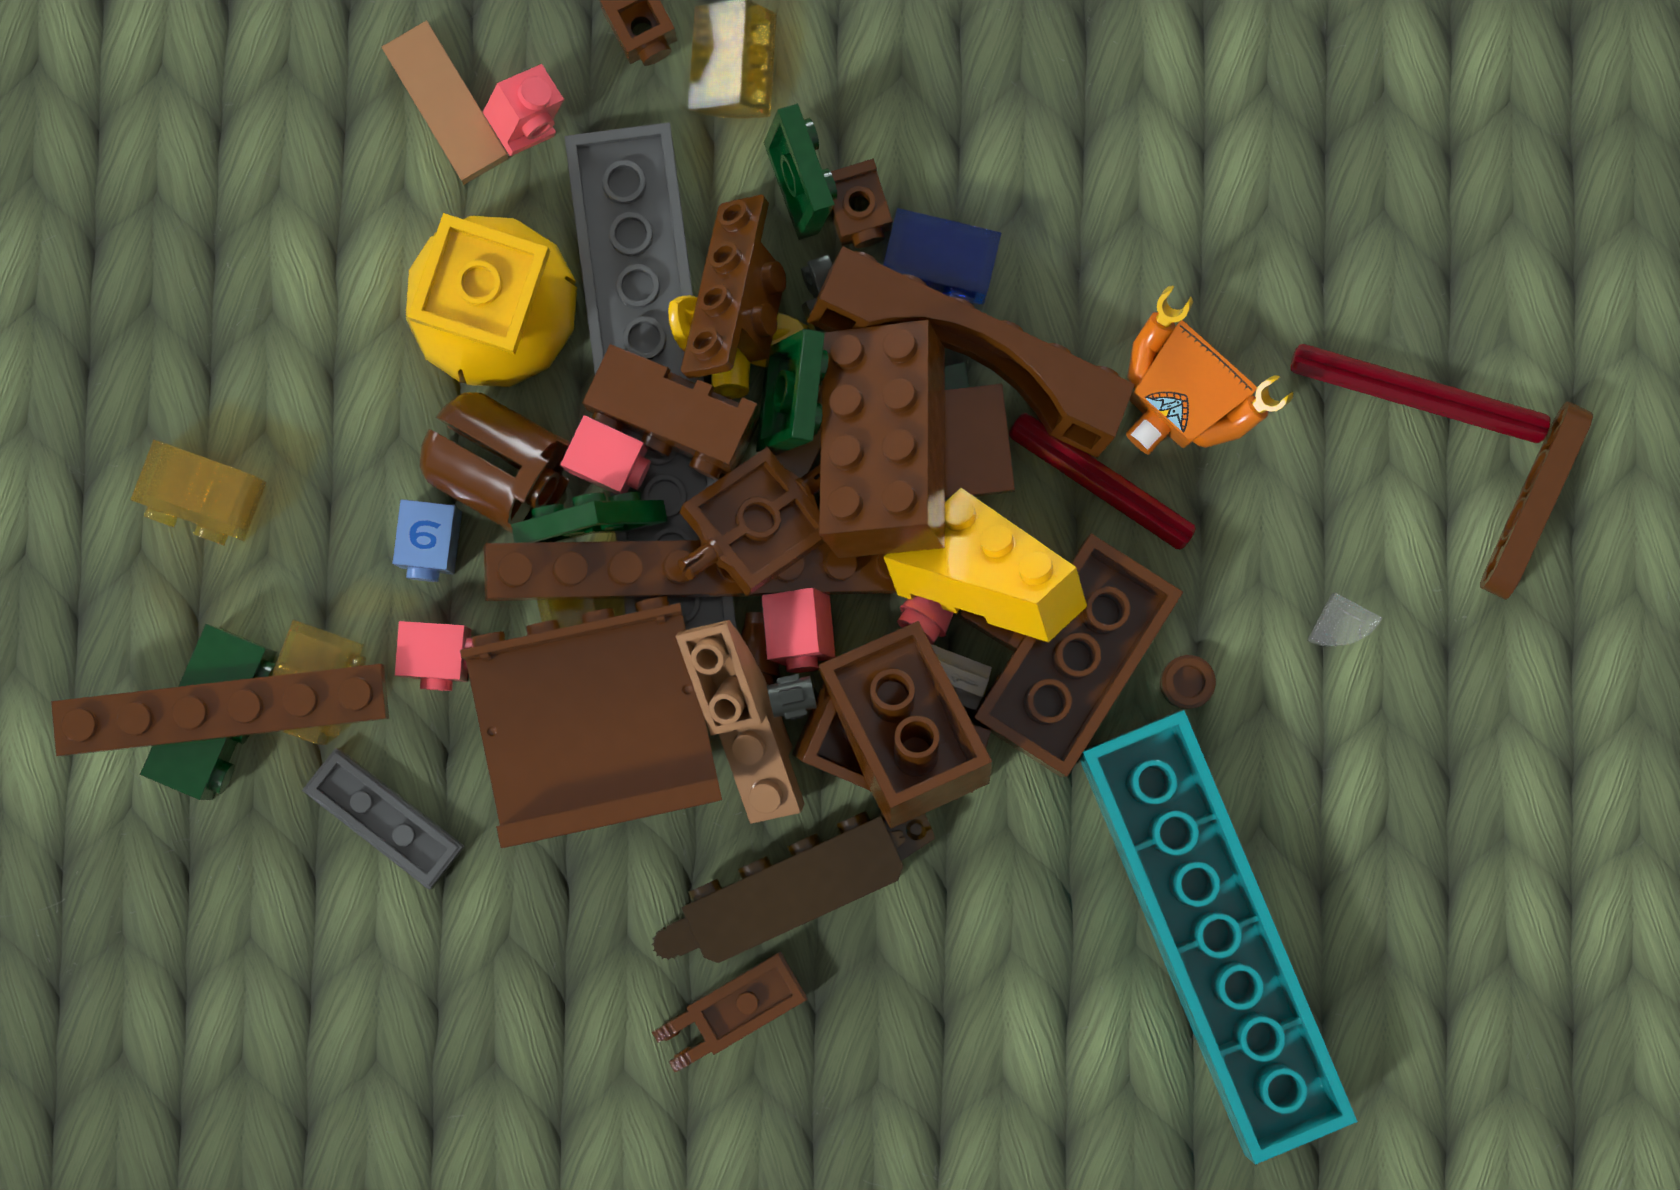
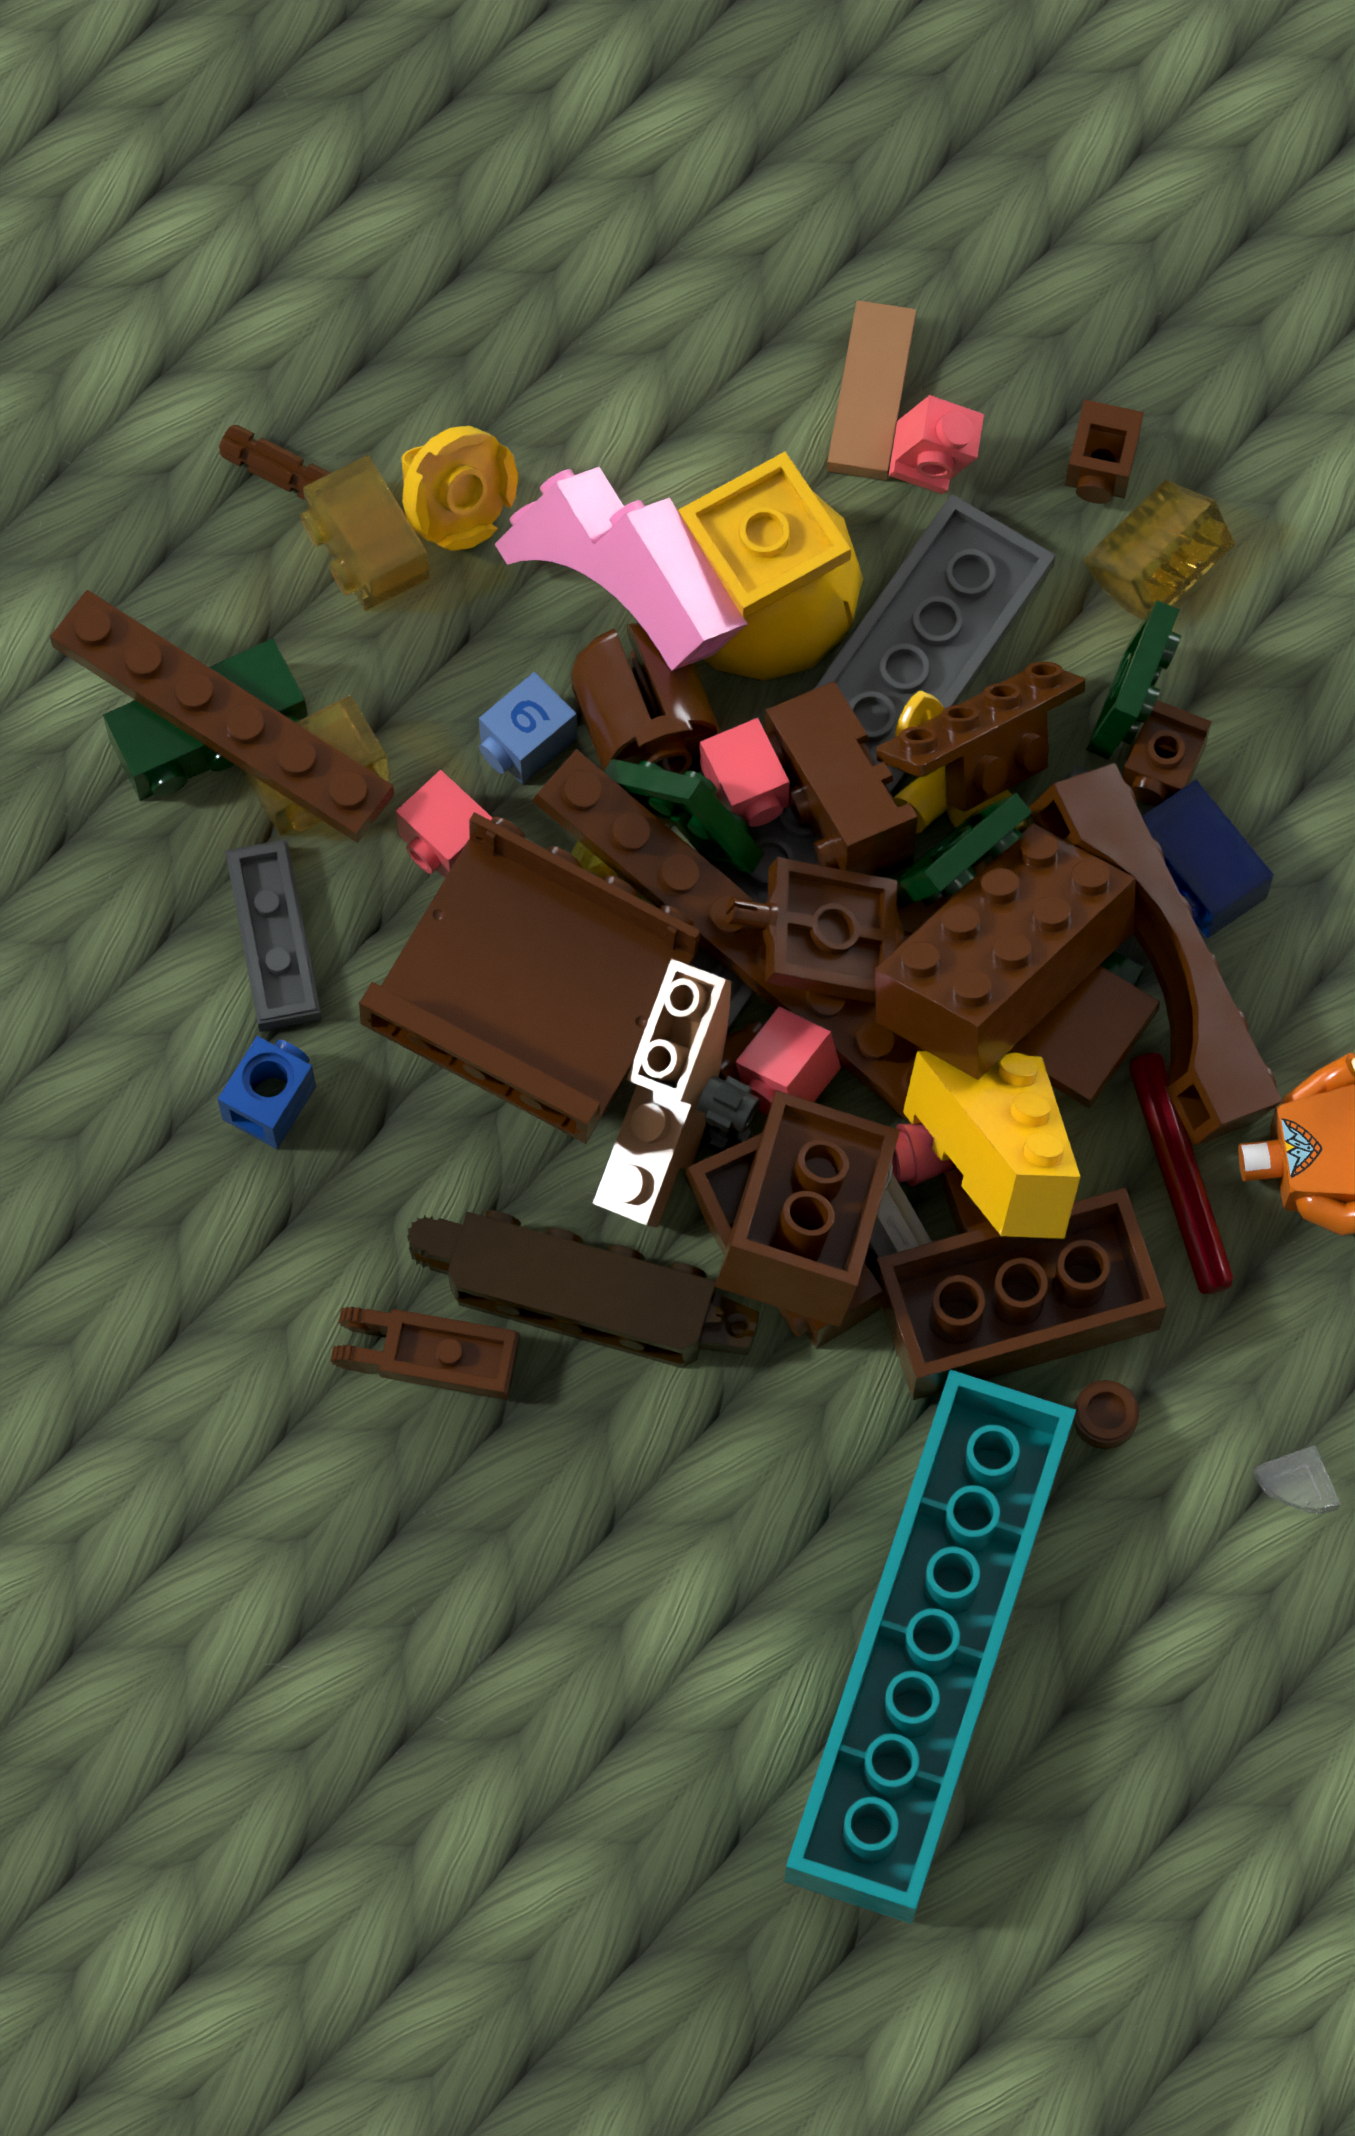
camera: 45 degrees right, 15 degrees down
none -> blue brick [217,1036,316,1149]
none -> reddish brown axle [219,425,333,505]
none -> yellow tile [402,426,518,551]
none -> bright pink arch [495,467,747,671]

